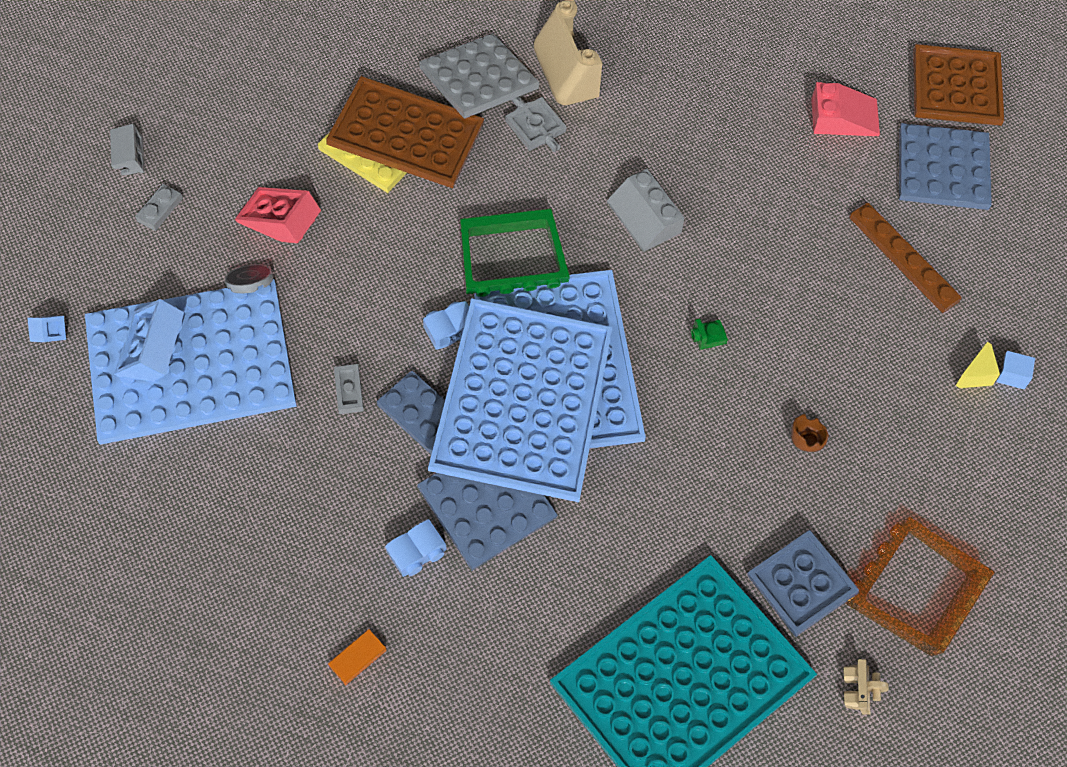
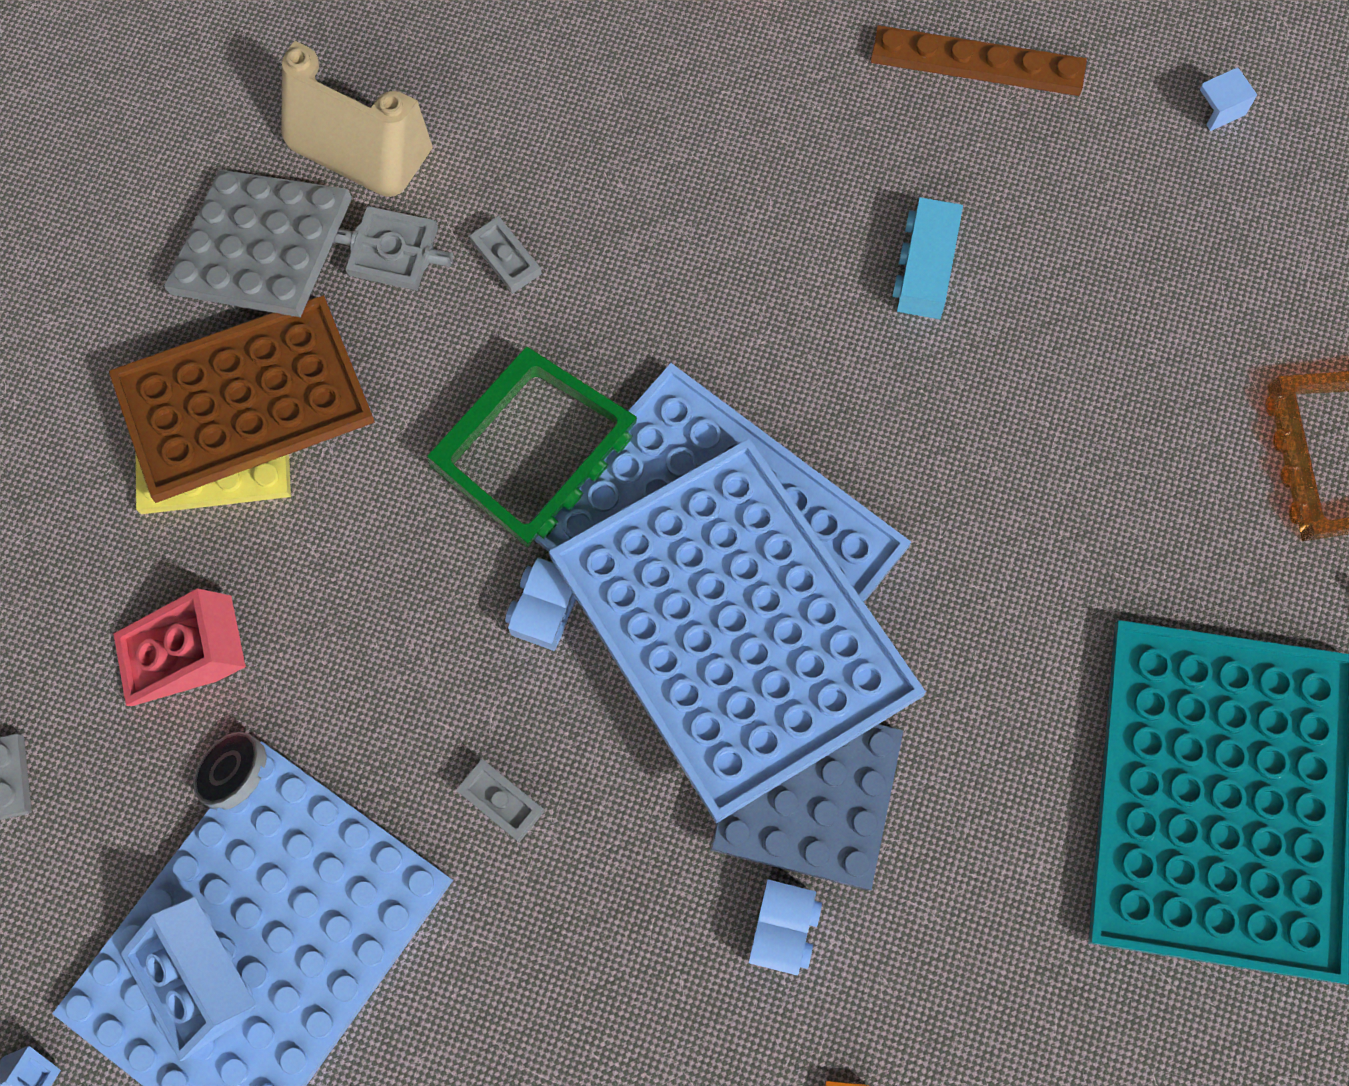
camera: 35 degrees left, 10 degrees up
sand blue plate [377,371,445,454] -> none
light grey slope [607,169,684,252] -> none
green bracket [691,318,728,350] -> none
sand blue plate [747,530,859,637] -> none
dark orange hair [790,414,829,452] -> none
light yellow slope [956,342,1000,388] -> none
none -> light grey plate [469,216,542,294]
none -> medium azure brick [892,197,963,319]

